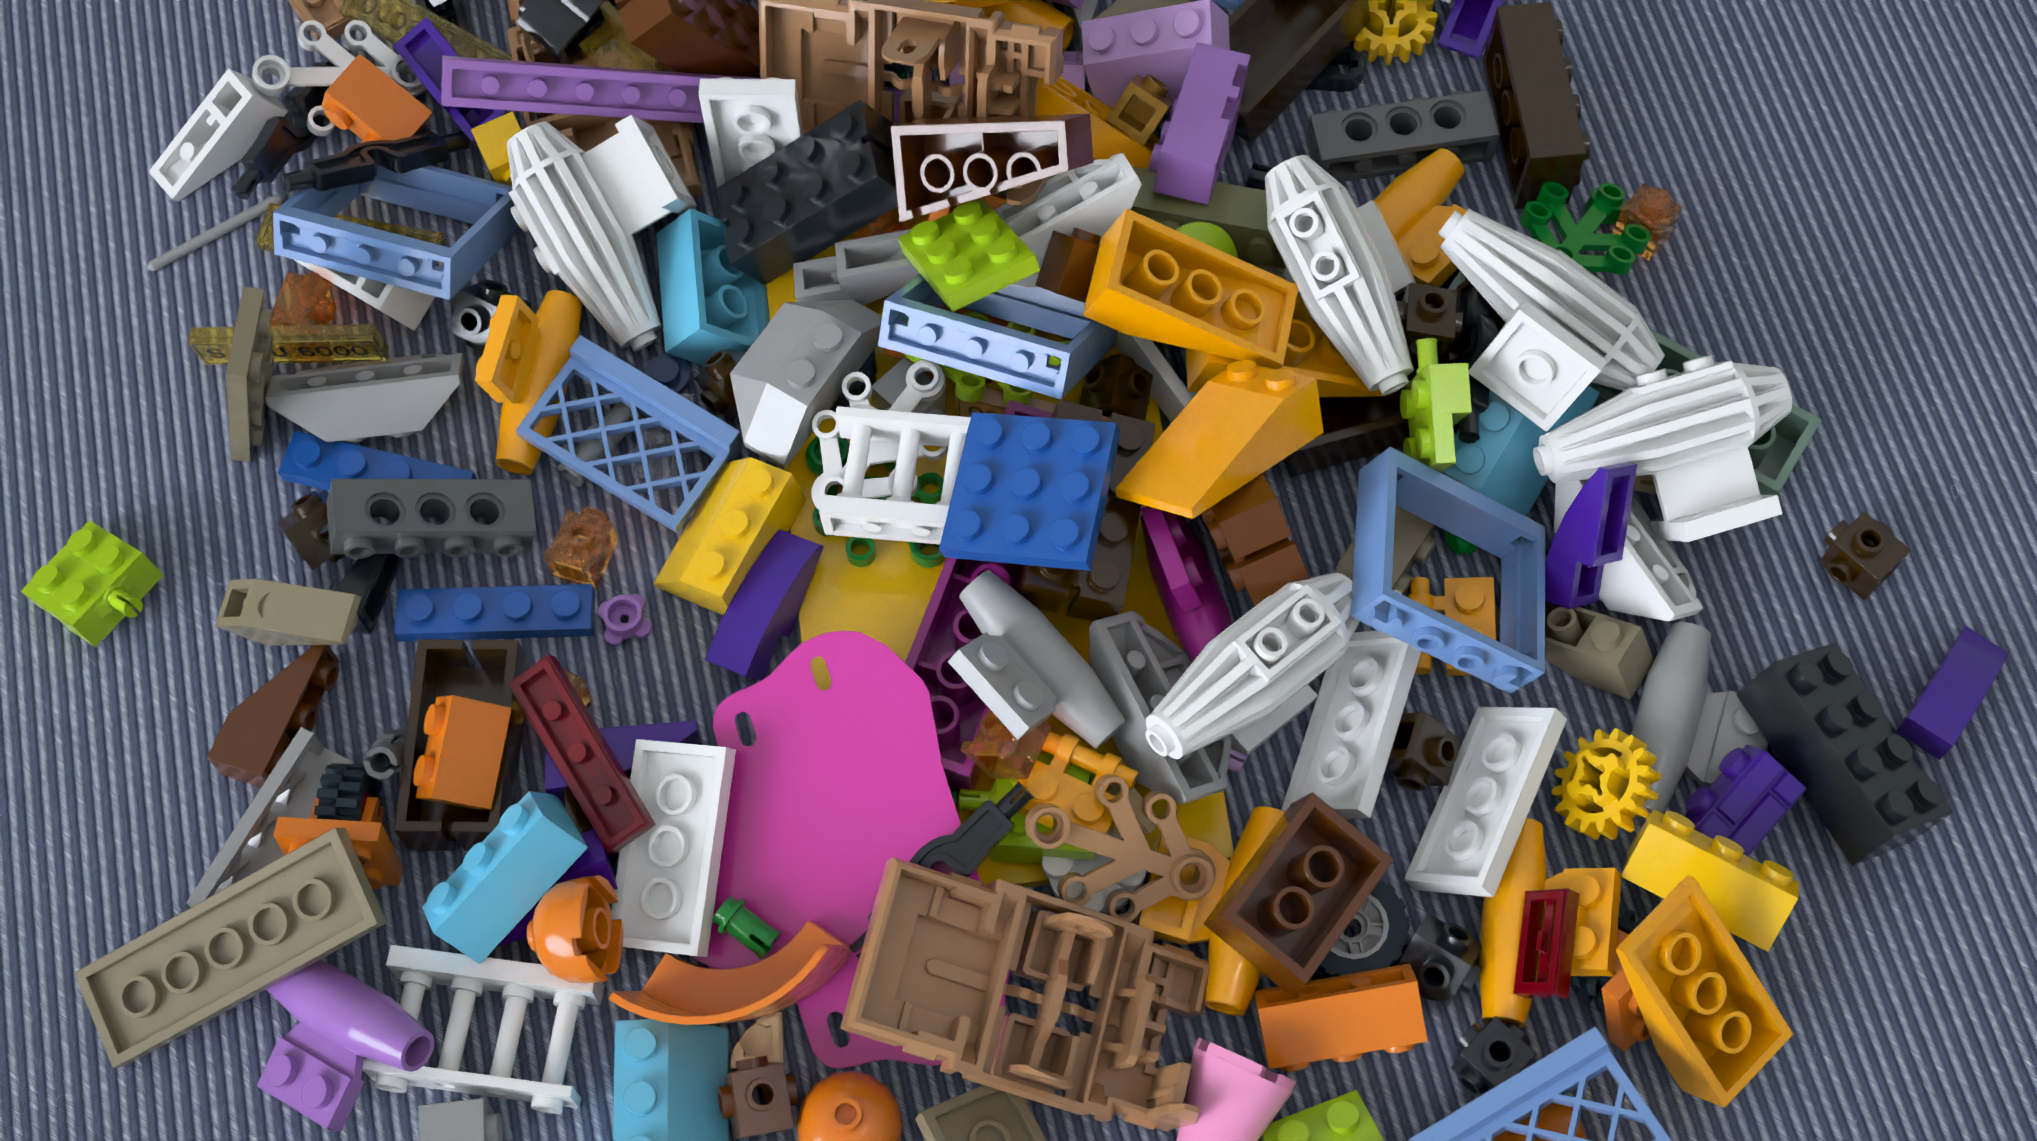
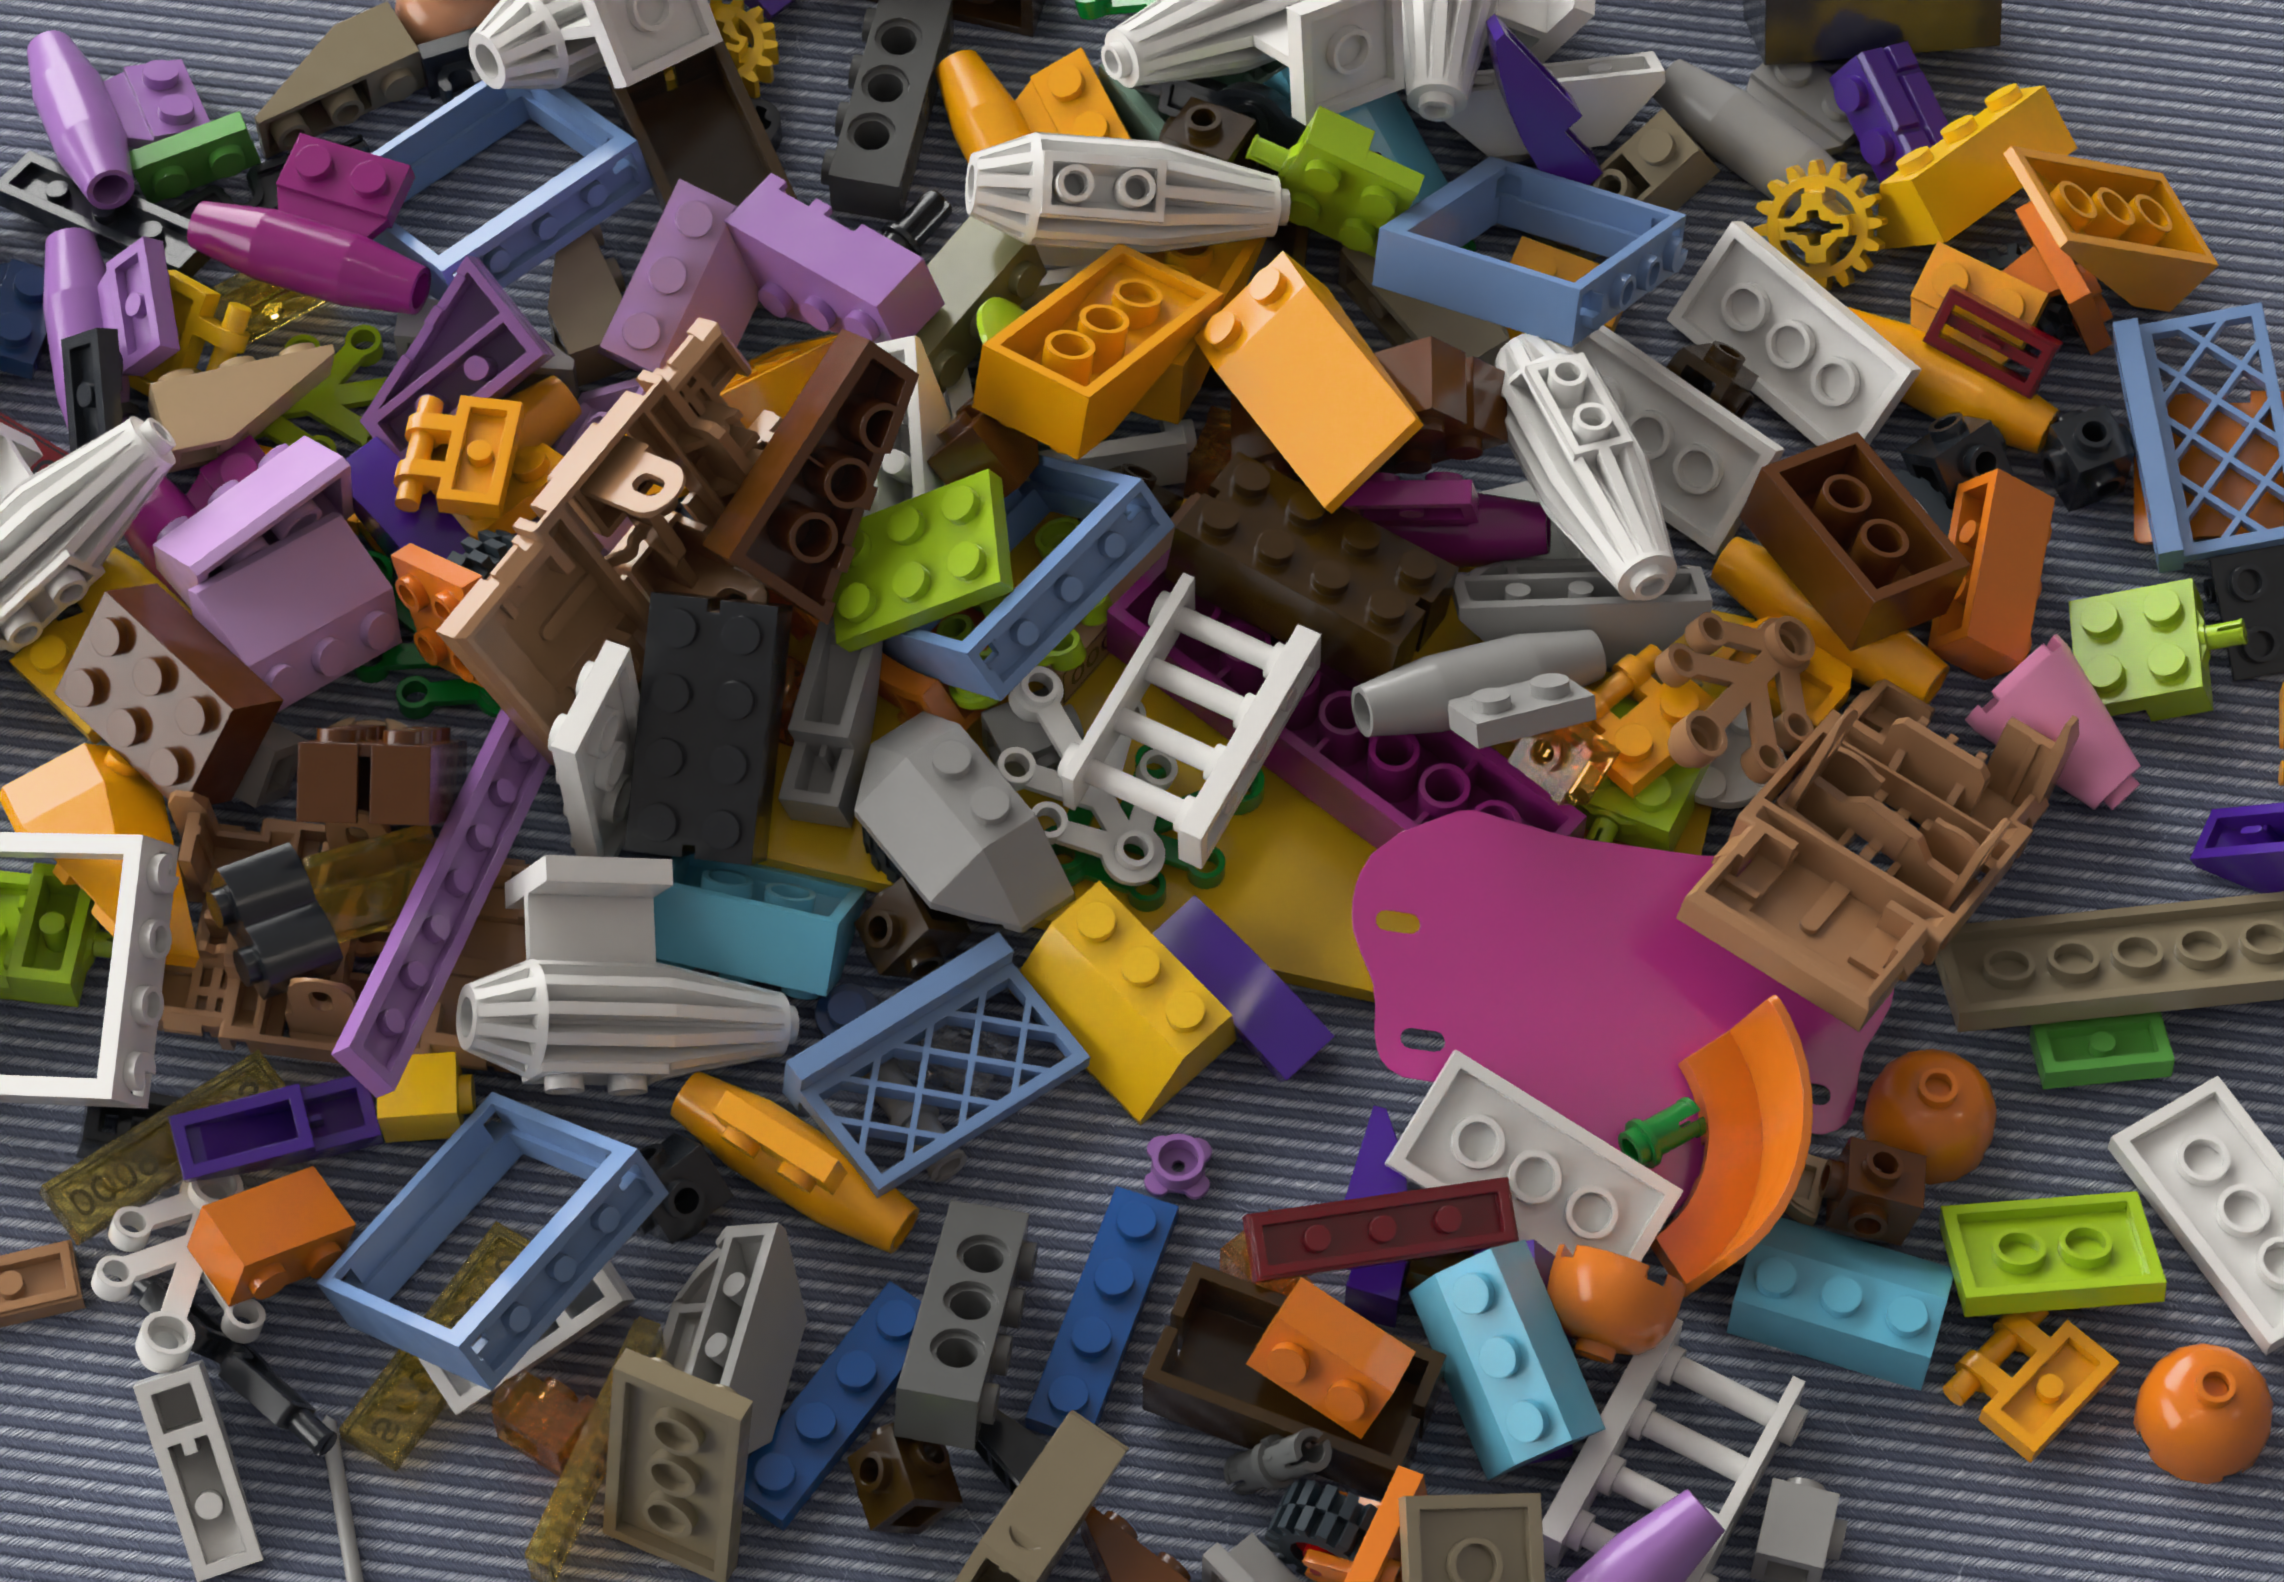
camera: 70 degrees left, 5 degrees down
black piece [279,130,470,193] -> none
clear orange brick [544,507,619,590] -> none
black piece [849,781,1034,958] -> none
blue plate [939,412,1121,571] -> none
pearl gold brick [1106,74,1174,146] -> none

